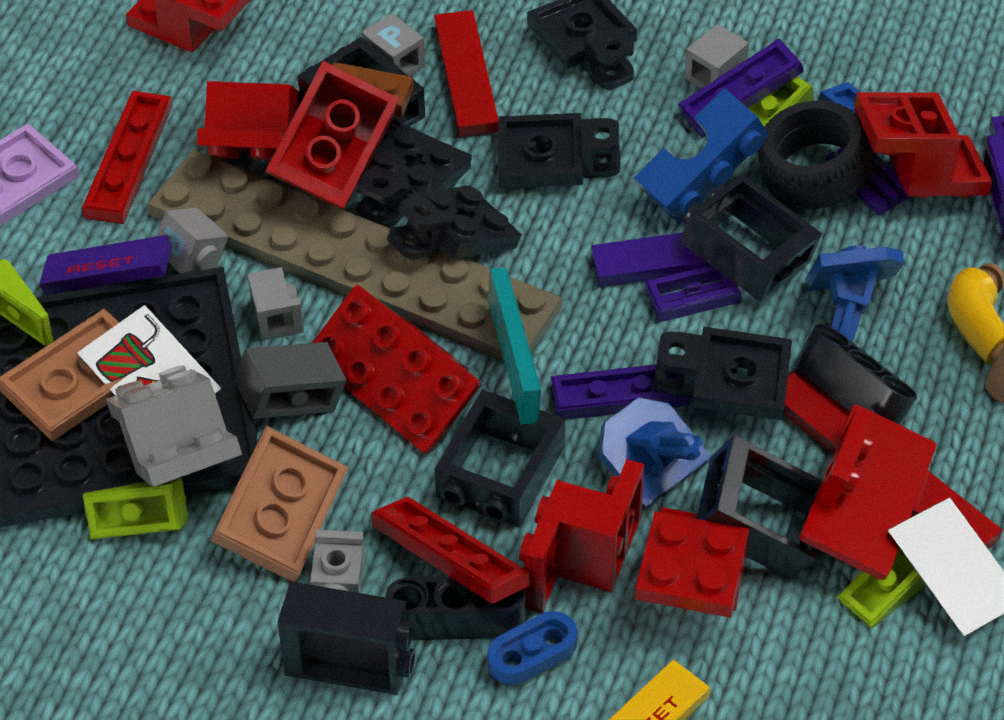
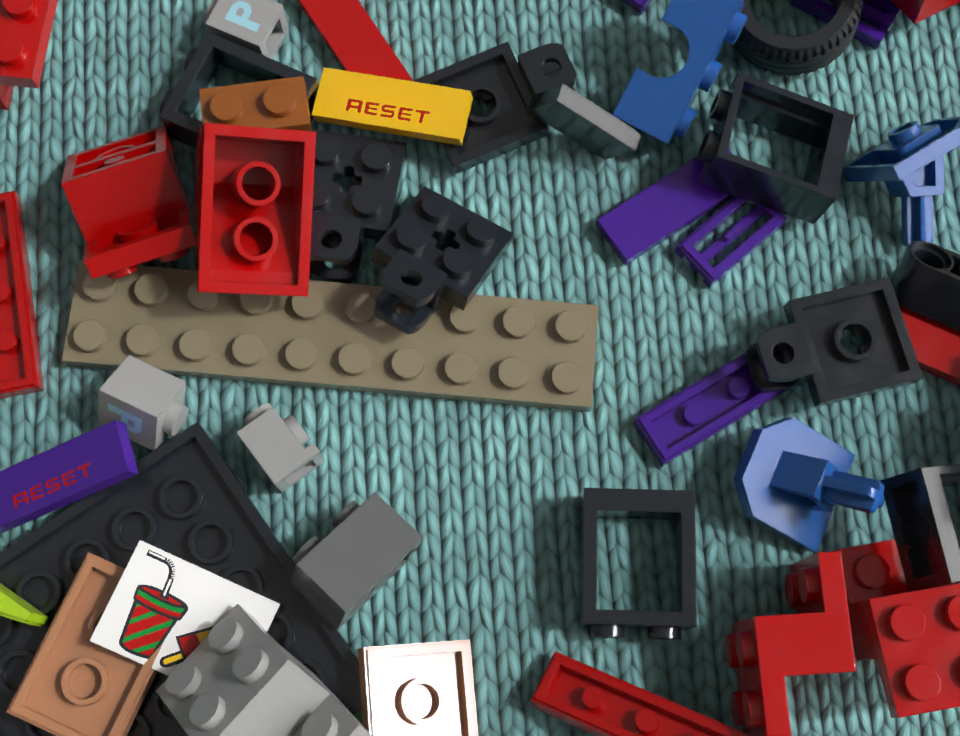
camera: 25 degrees left, 25 degrees up
red bracket [312,285,481,454] -> none
teal tile [488,267,541,425] -> none
none -> yellow tile [312,67,473,146]
none -> black tile [527,84,641,160]

